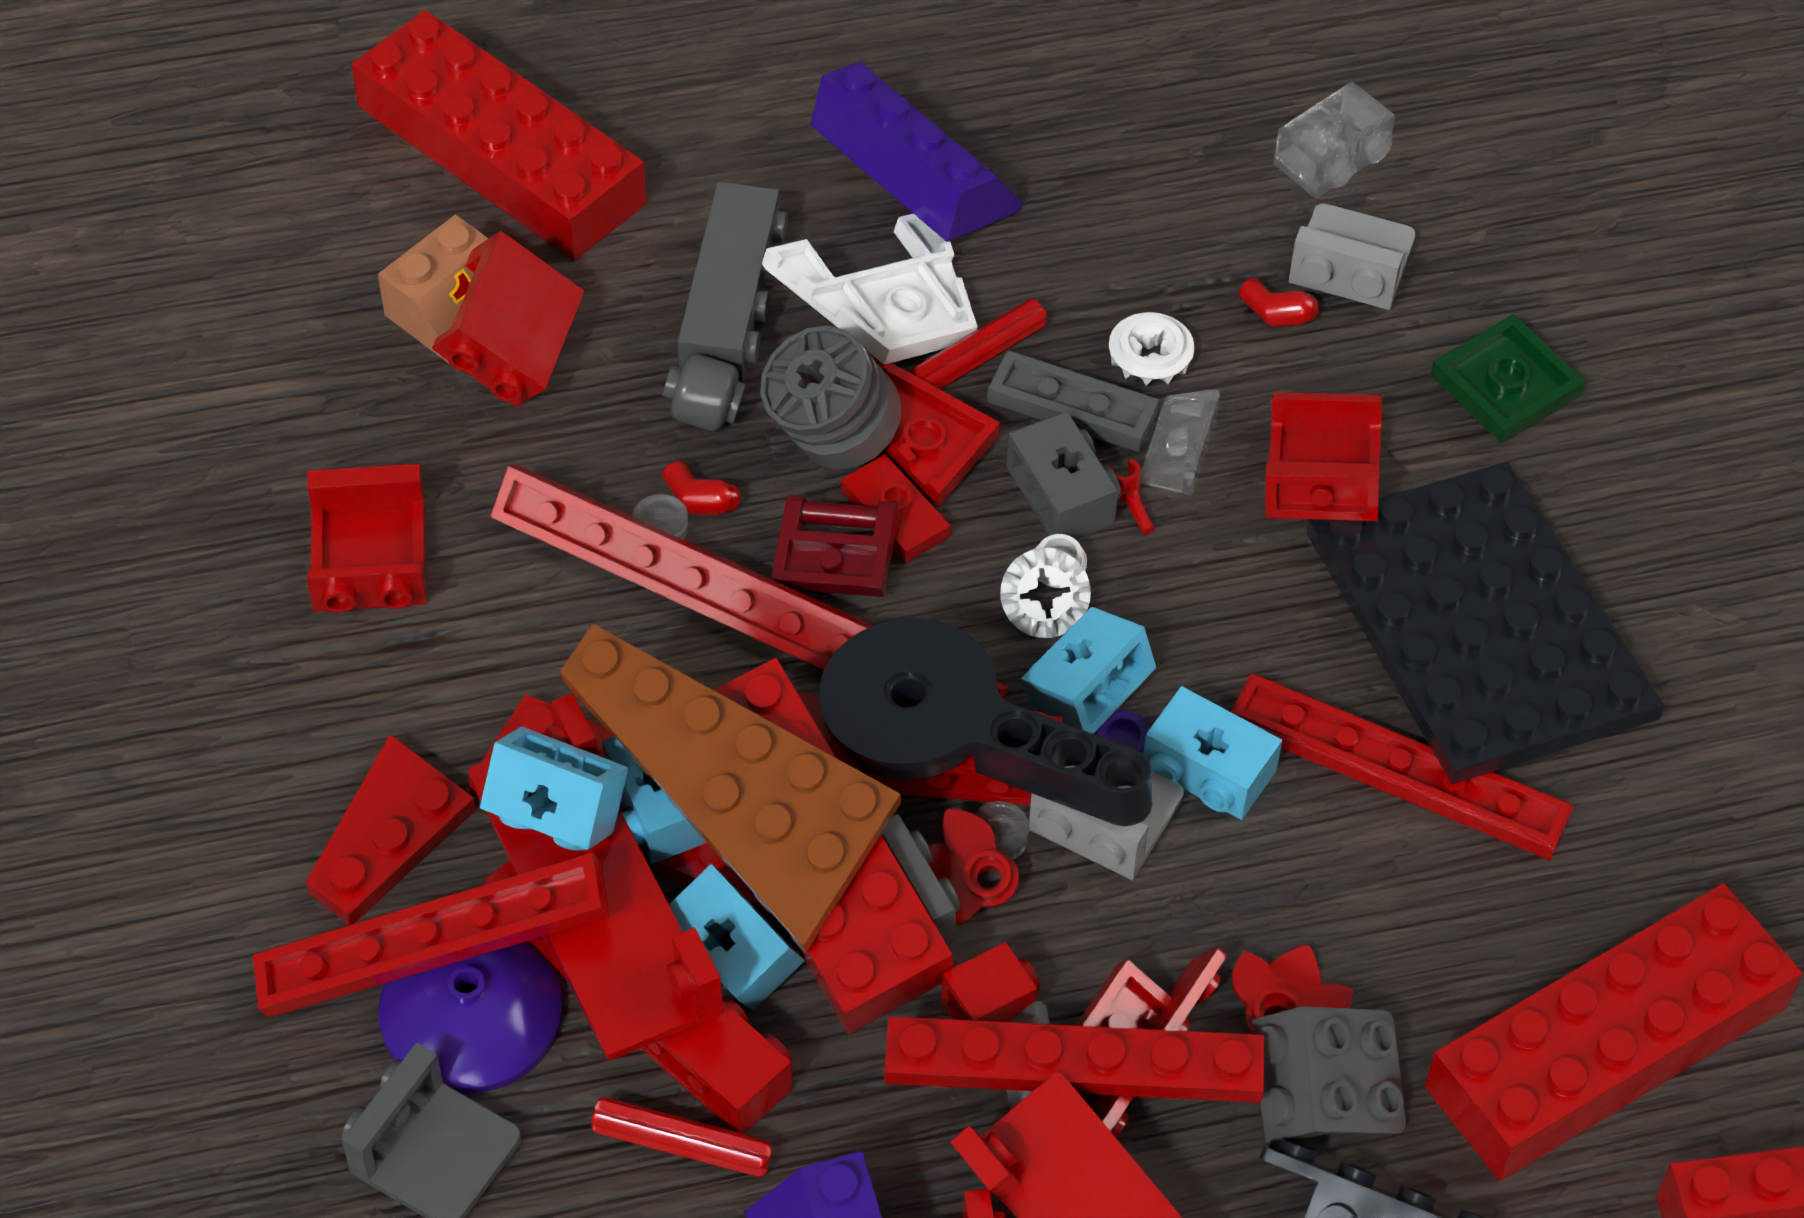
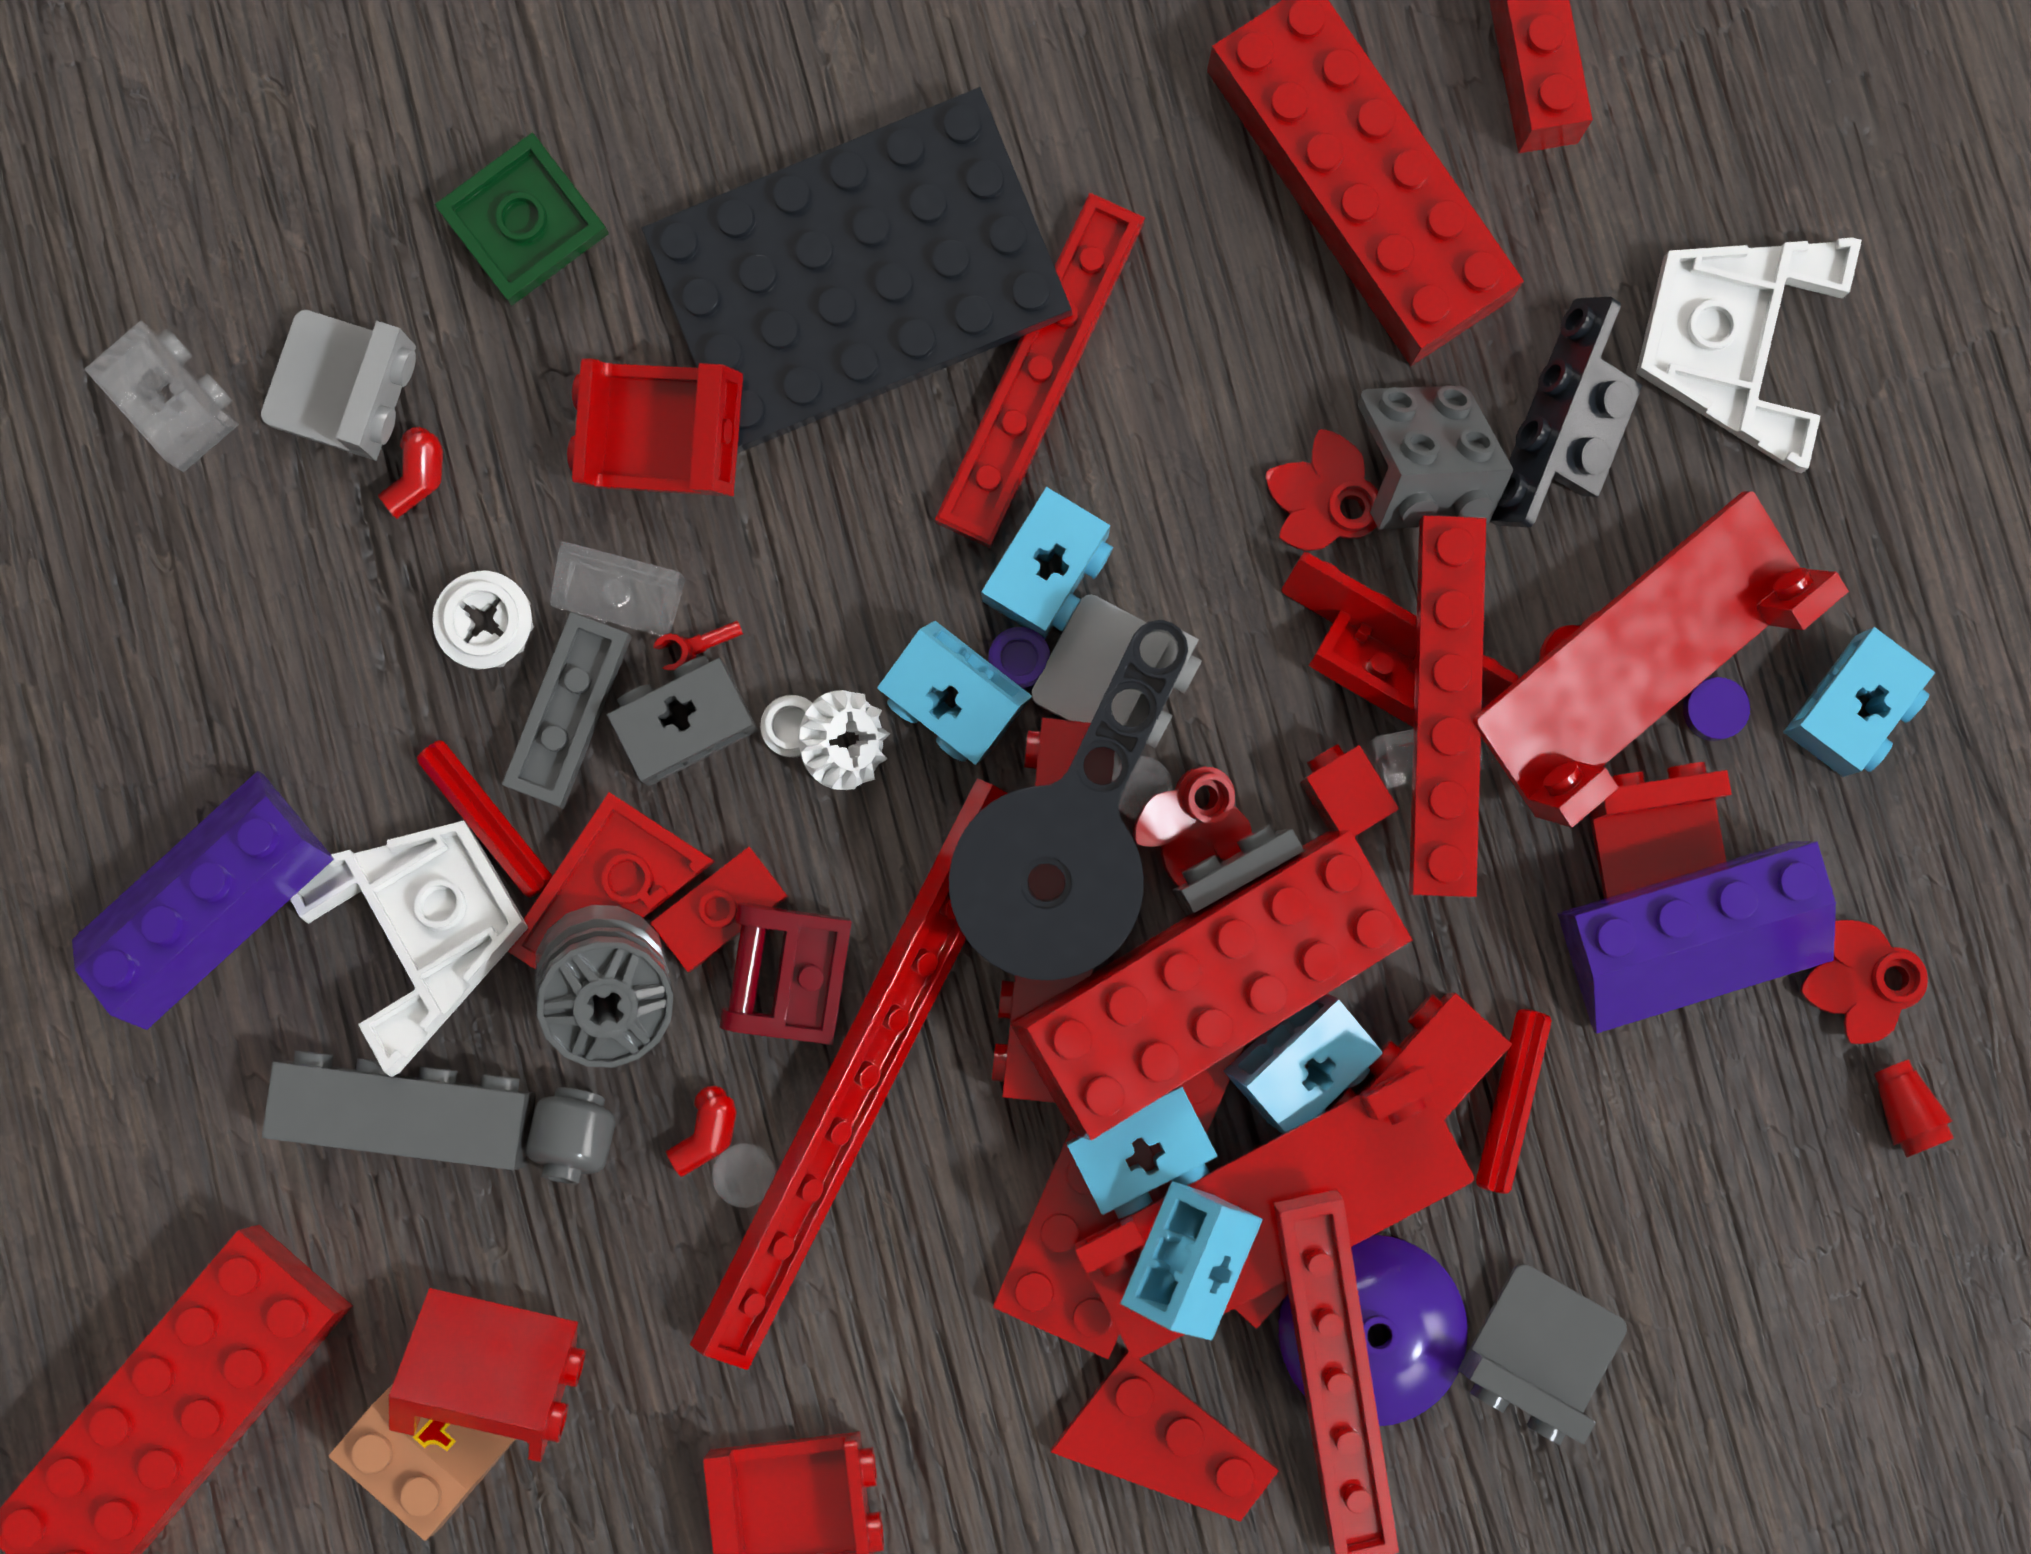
camera: 90 degrees left, 30 degrees up
dark orange wing [560,623,901,953] -> none

